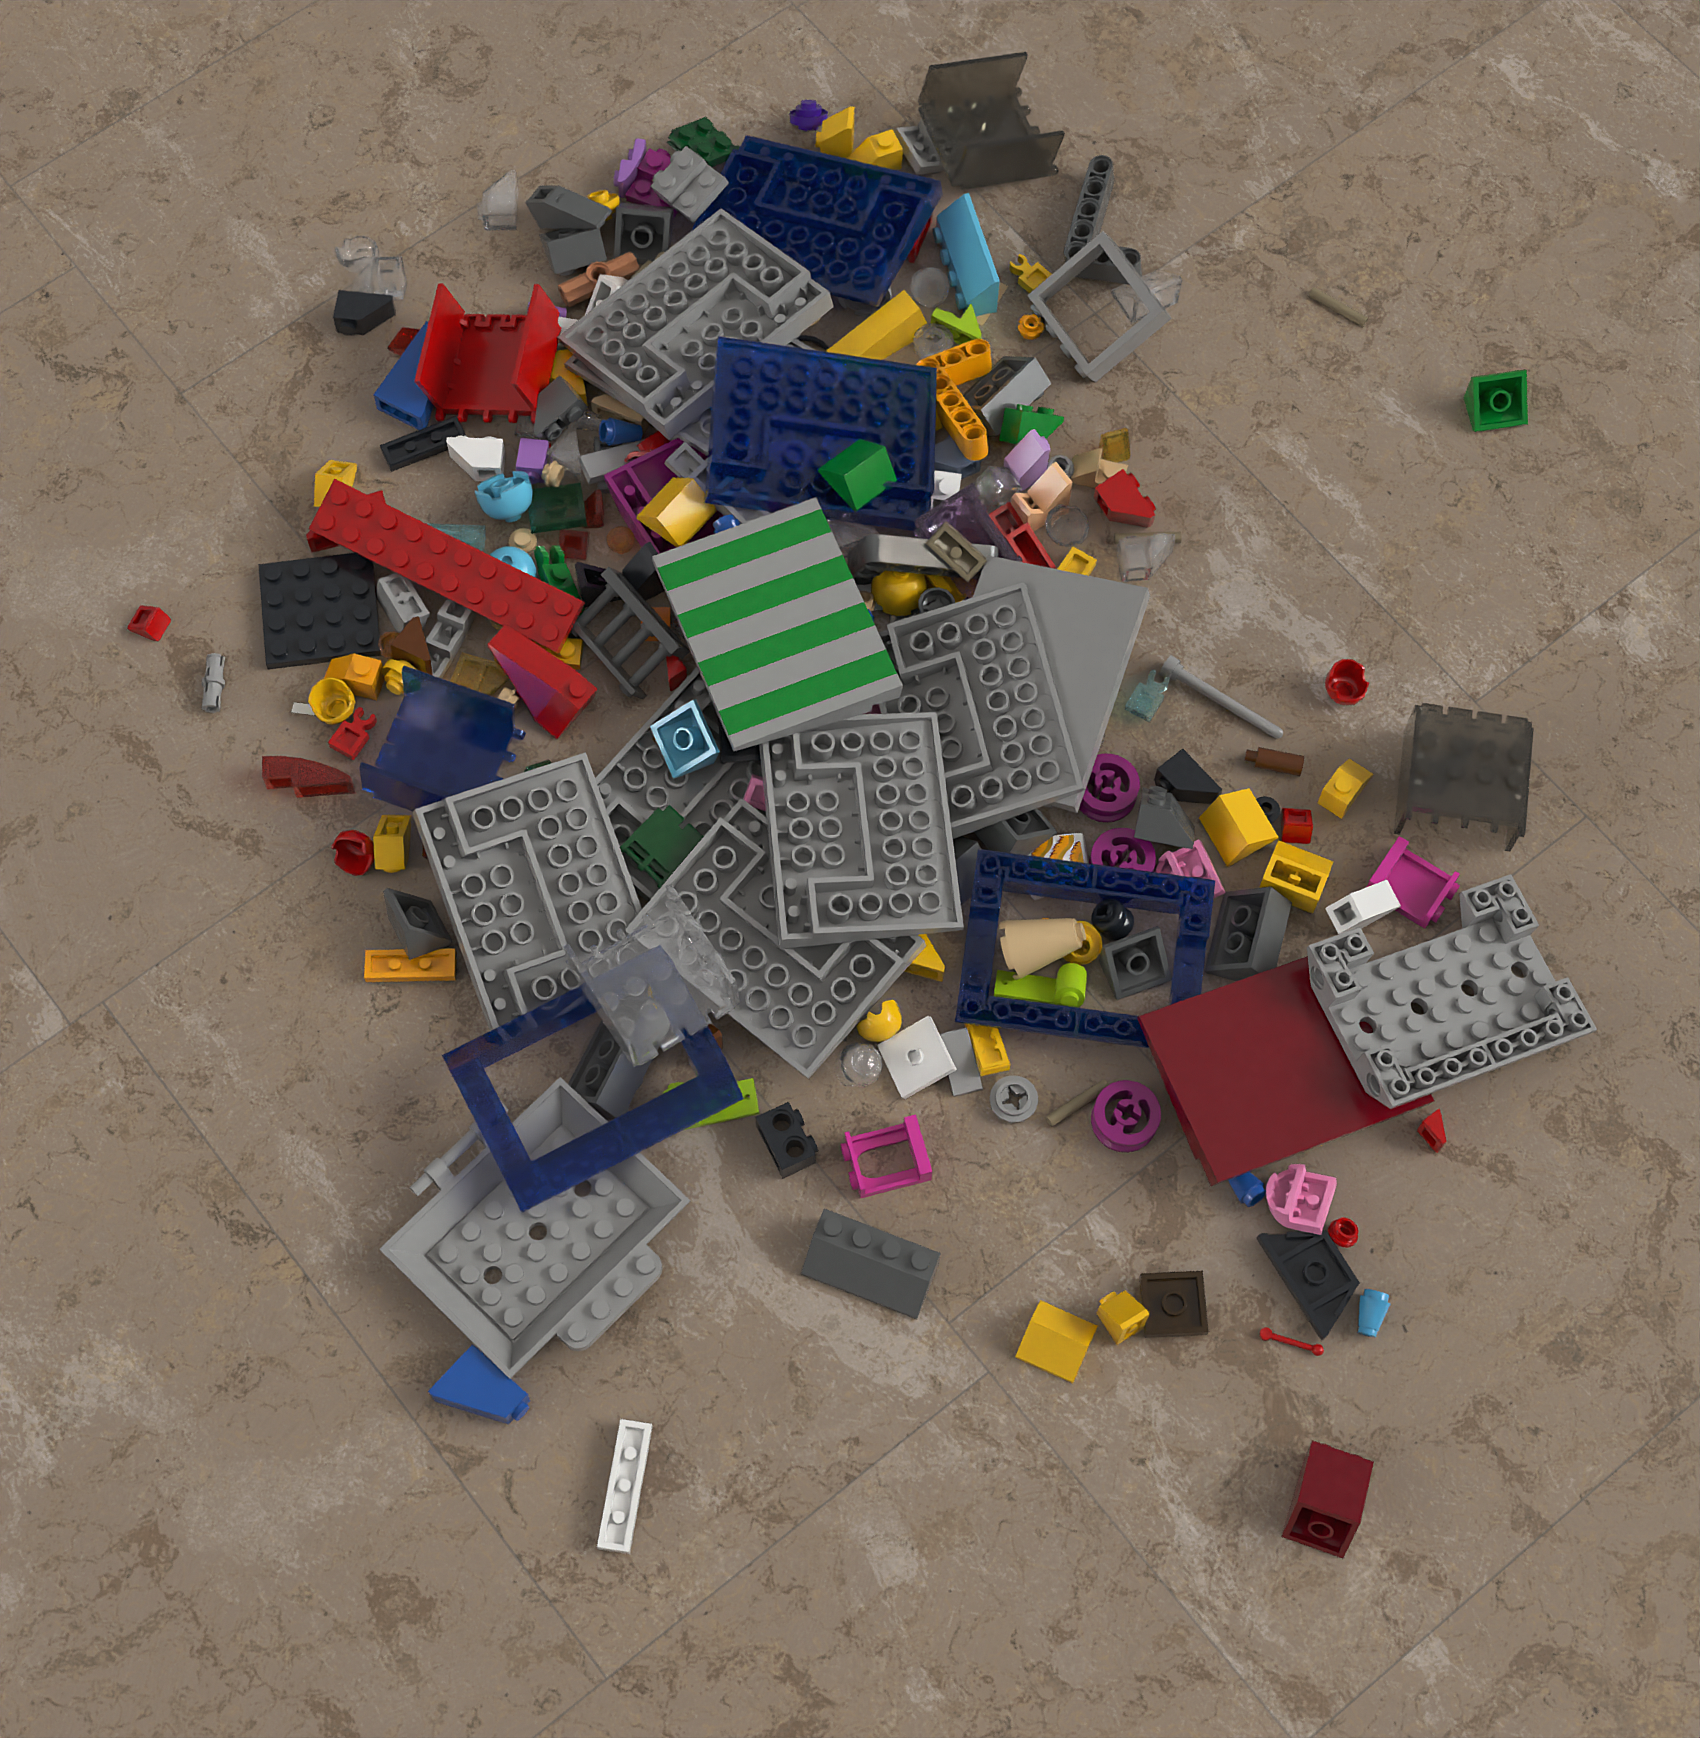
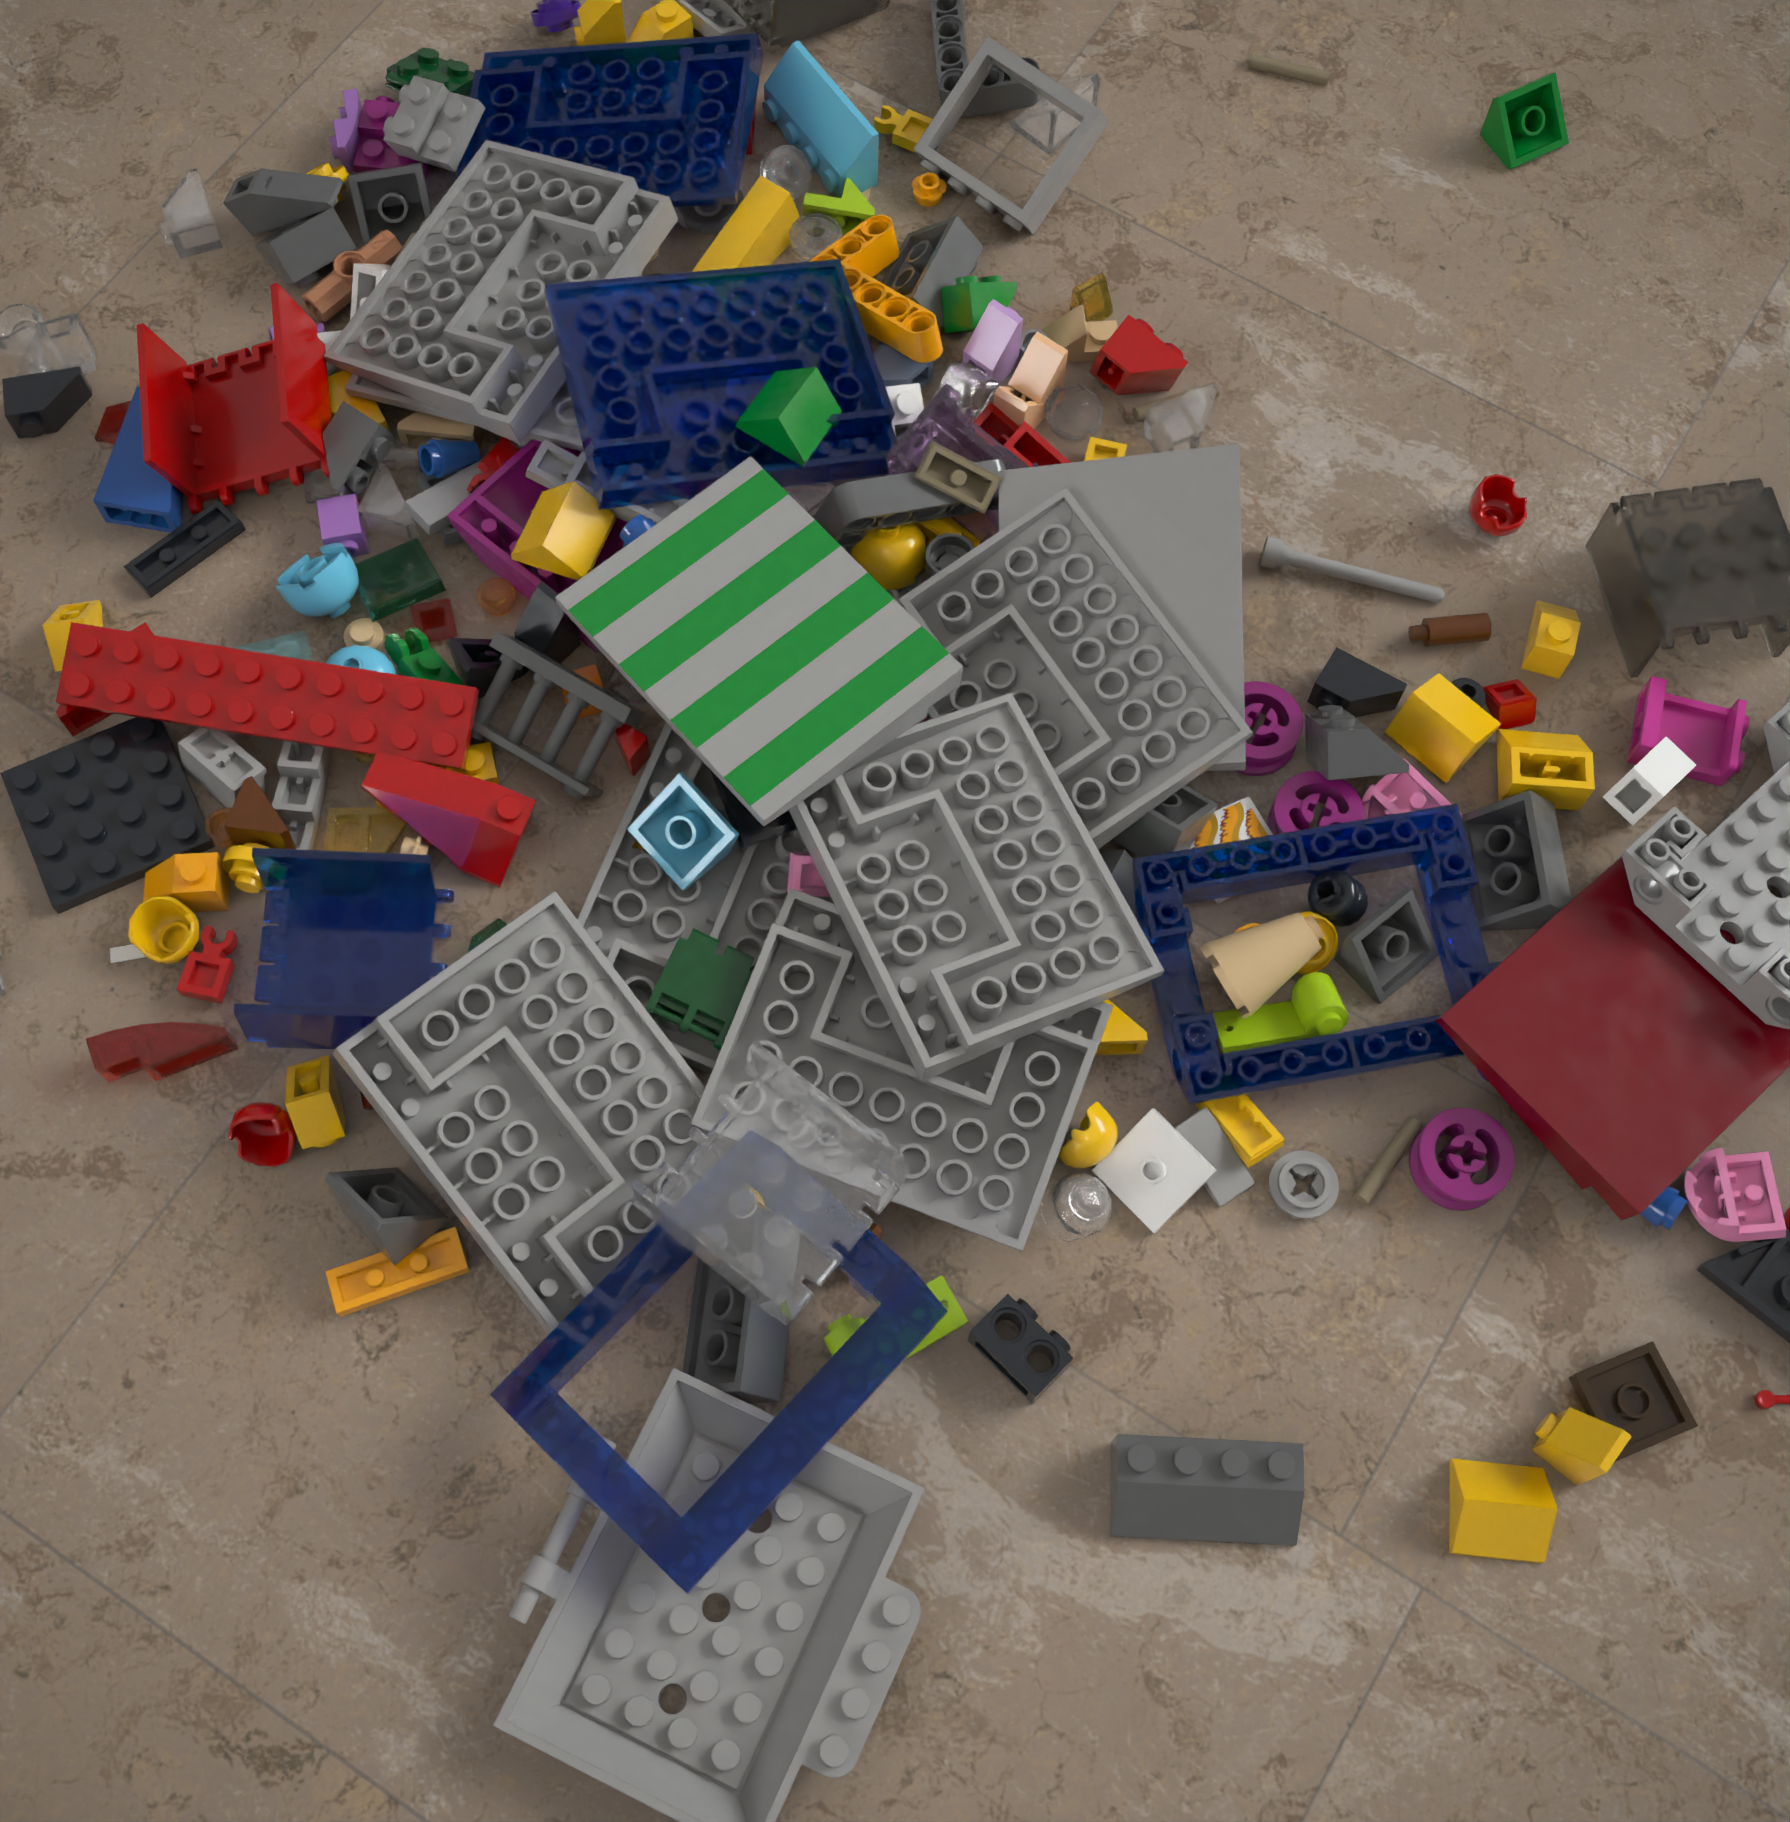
camera: 20 degrees left, 0 degrees up
white slope [447,436,505,481] -> none
tan plate [541,460,565,487] -> none
clear red slope [582,489,604,528] -> none
dark pink panel [840,1114,932,1199] -> none
clear light blue plate [1125,669,1170,723] -> none

